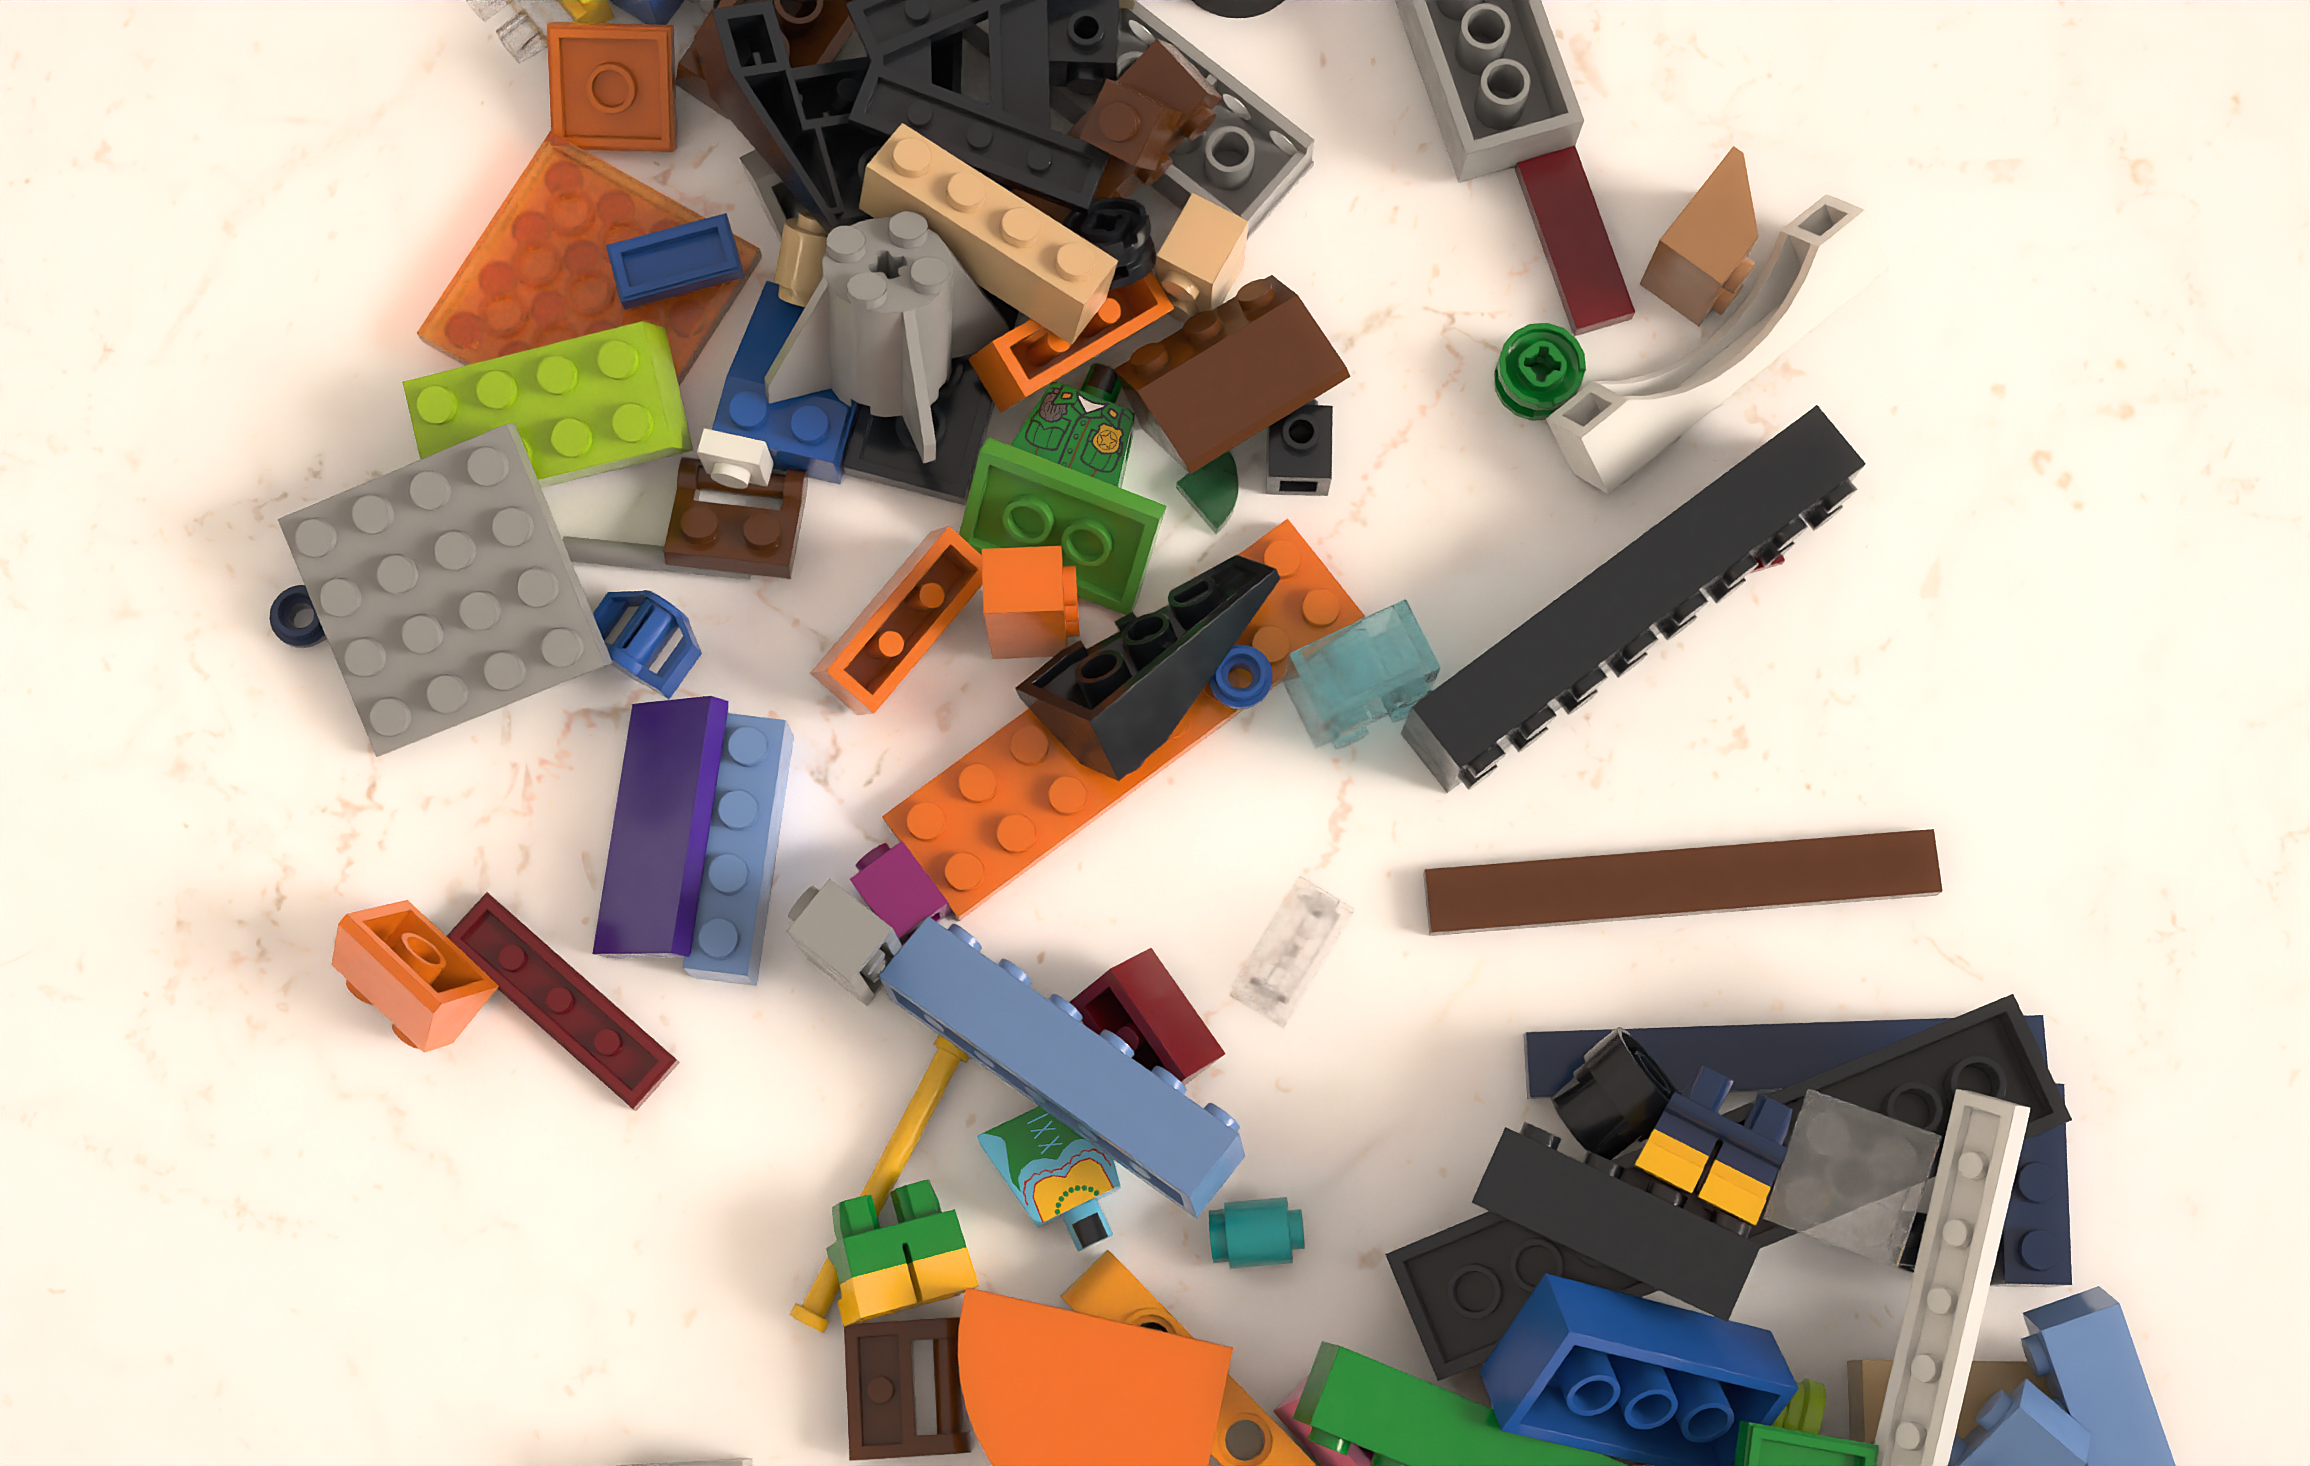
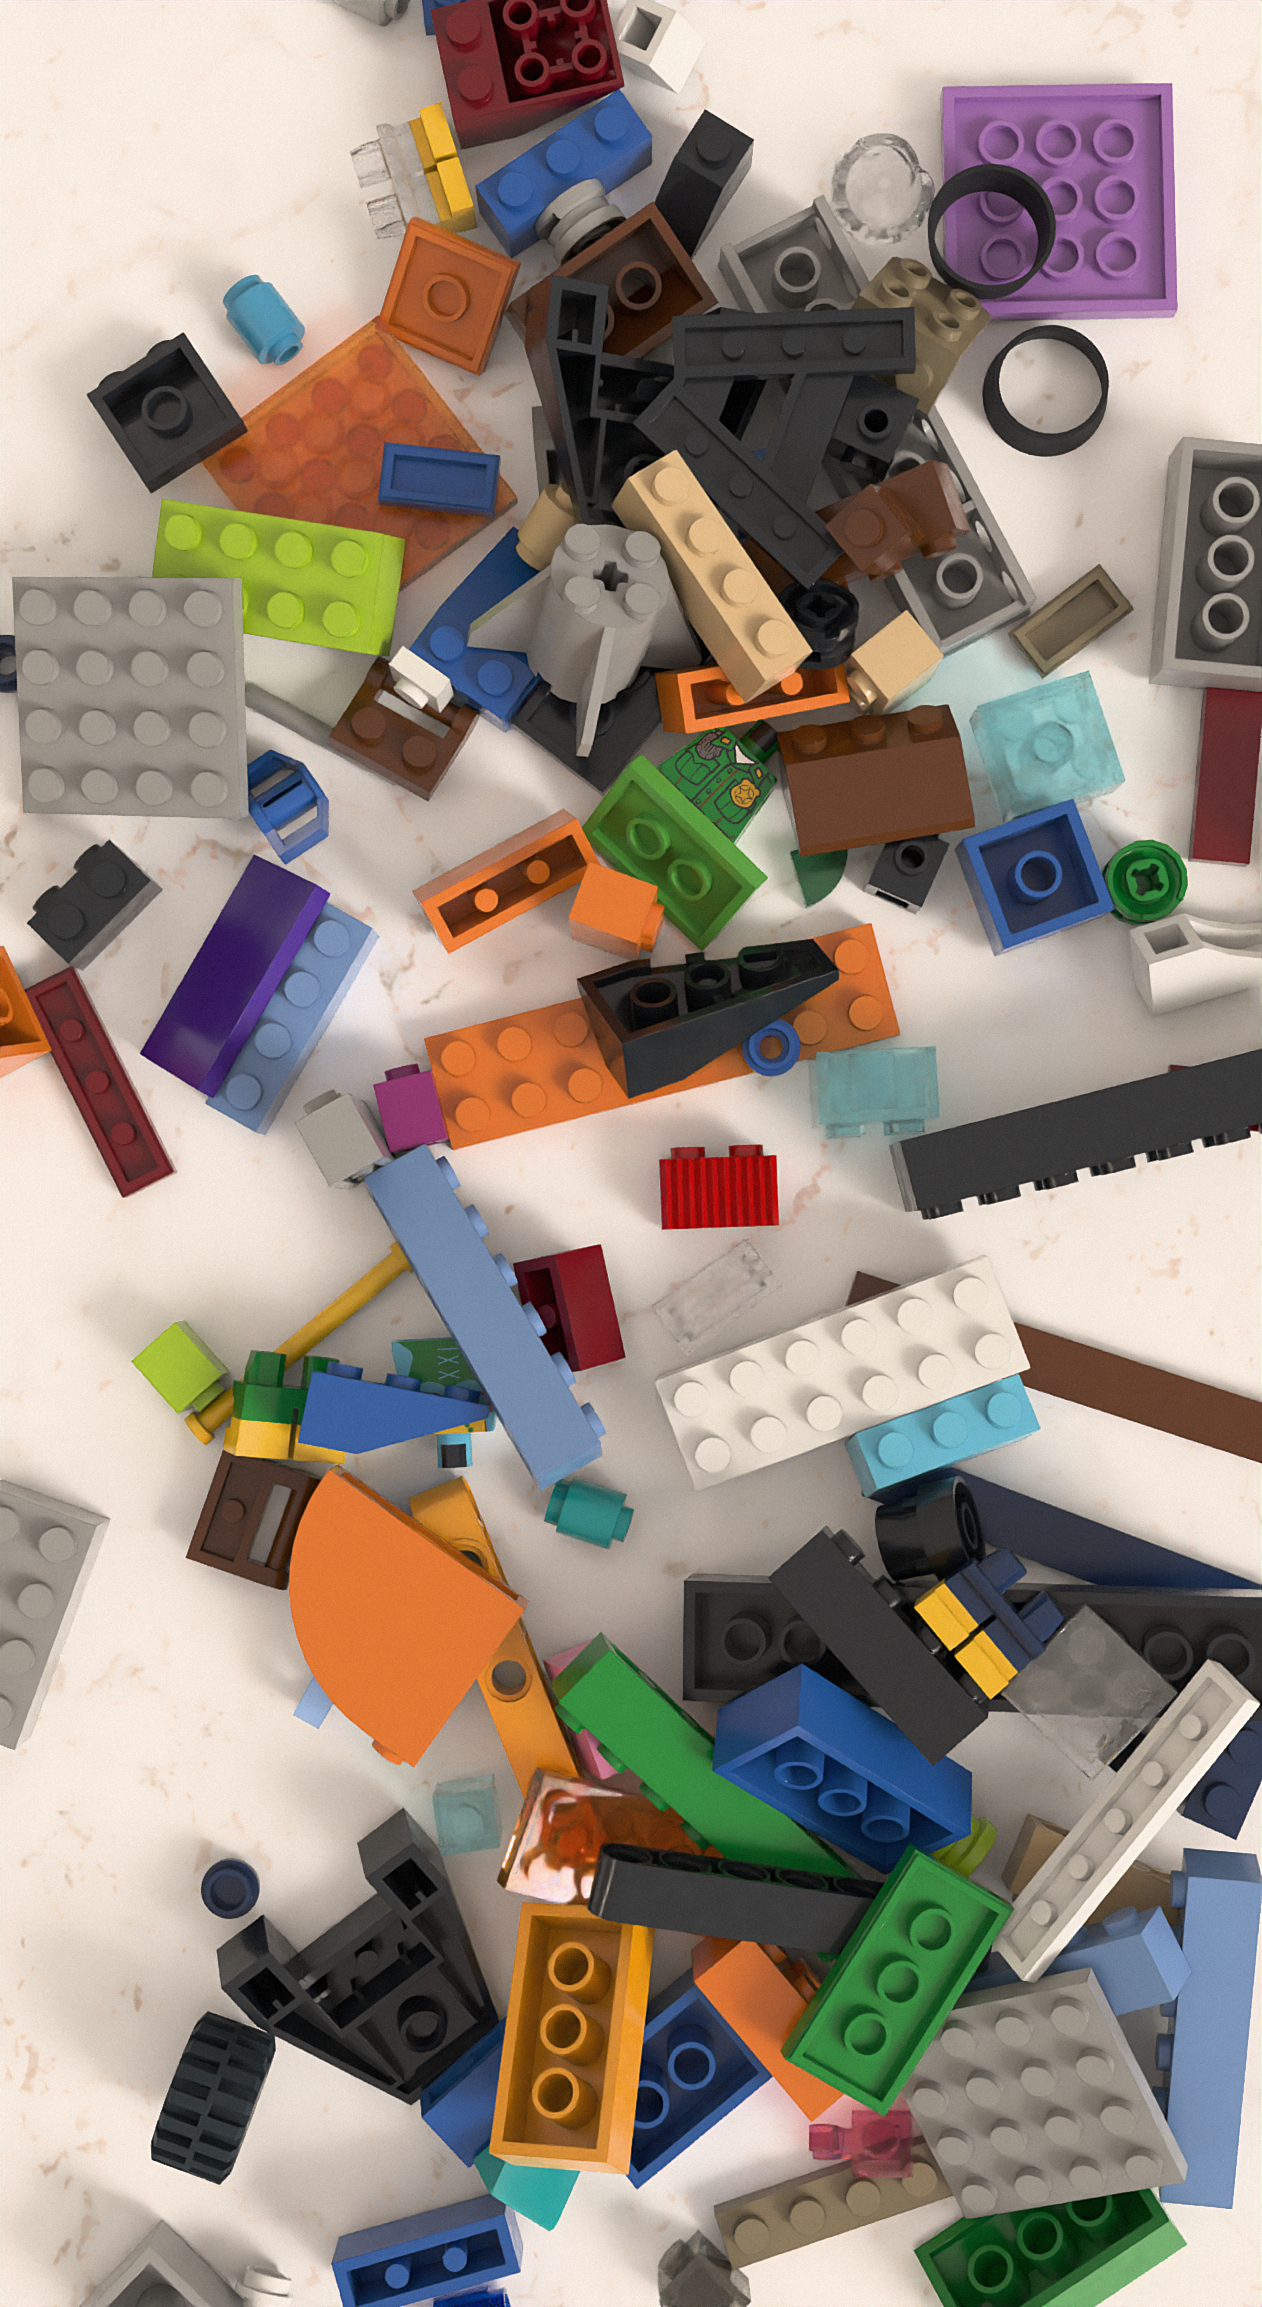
camera: 25 degrees right, 10 degrees up
none -> black brick [27,839,163,971]
none -> black plate [86,332,248,494]
none -> lime brick [131,1320,230,1414]
none -> dark azure brick [223,274,305,366]
none -> blue slope [298,1361,490,1454]
none -> white brick [654,1254,1031,1492]
none -> red brick [659,1144,779,1230]
none -> medium azure brick [844,1374,1041,1498]
none -> blue brick [954,799,1115,957]
none -> clear light blue brick [969,670,1126,824]
none -> dark tan tile [1008,564,1134,679]

